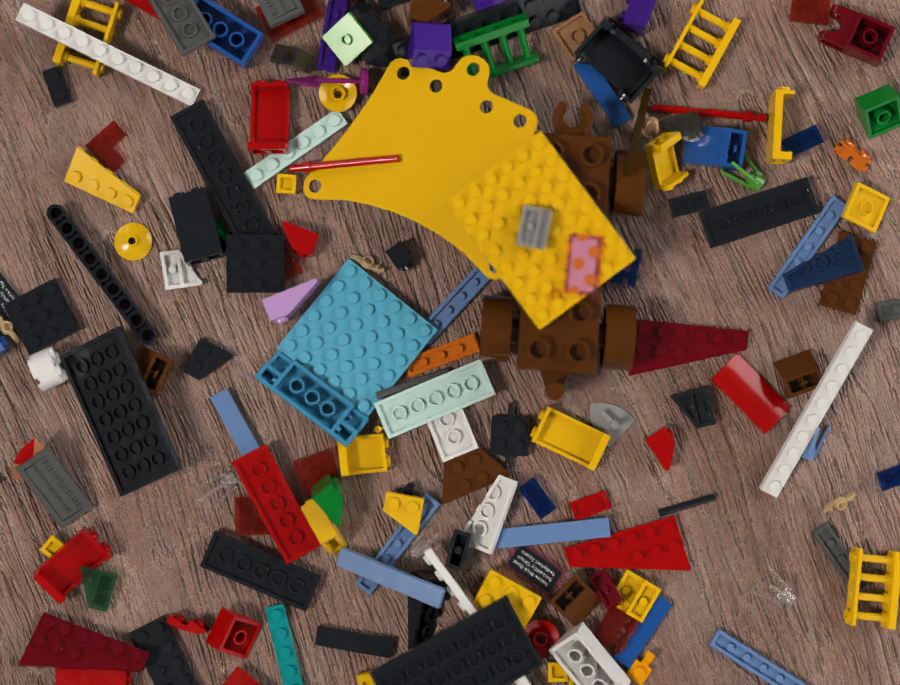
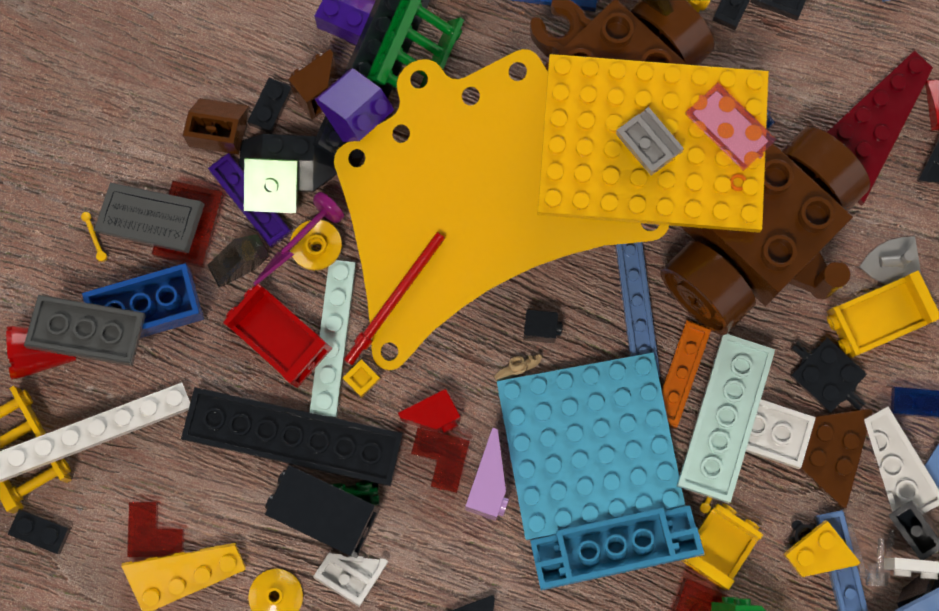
camera: 50 degrees left, 10 degrees down
black plate [226,235,285,293] -> none
dark grey bar [375,368,449,399] -> none

